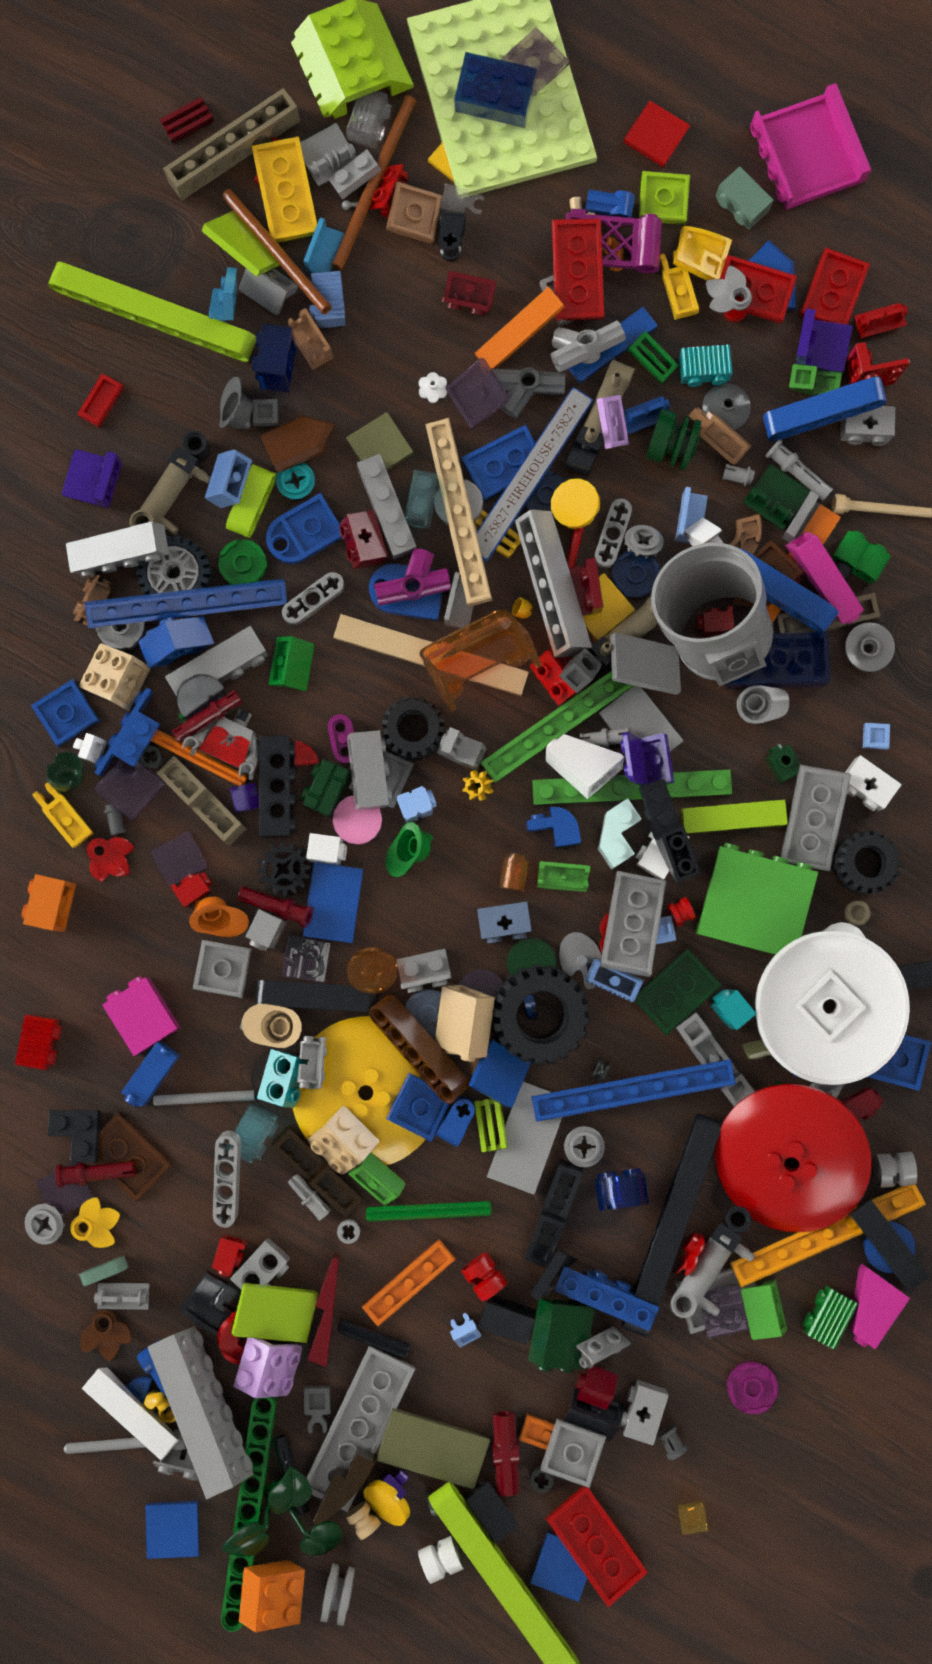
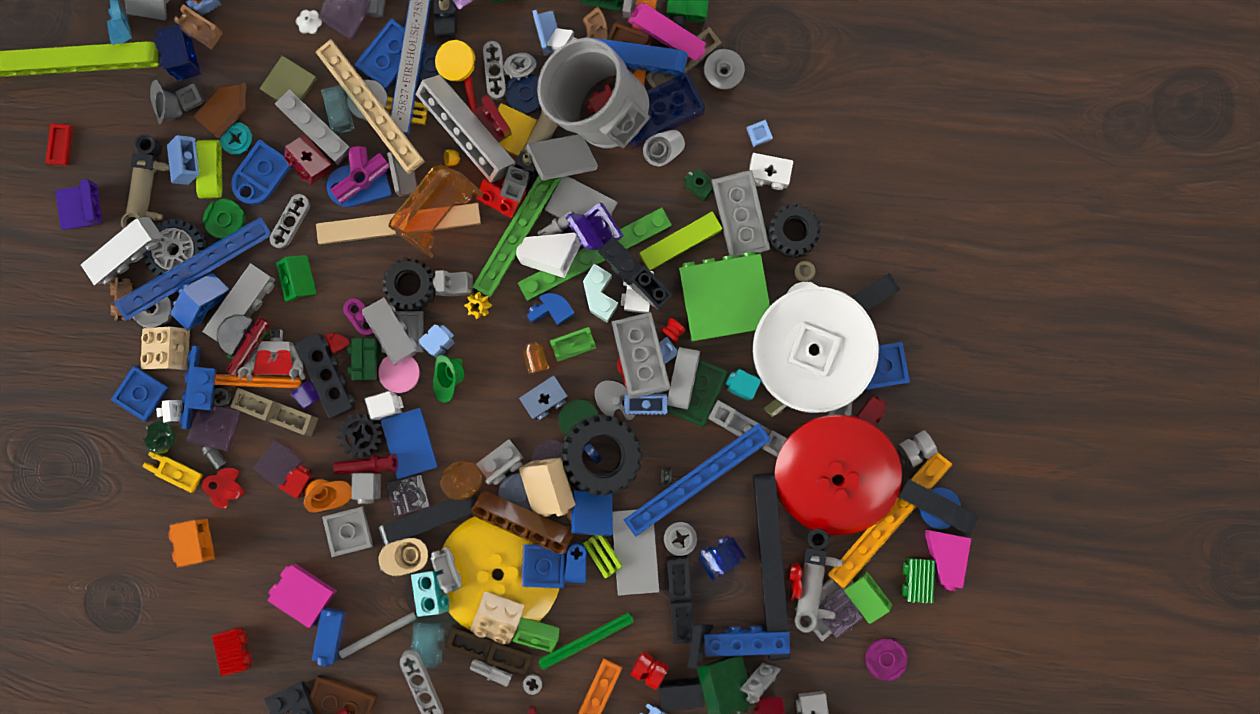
camera: 25 degrees left, 0 degrees up
none -> light grey beam [667,347,700,410]

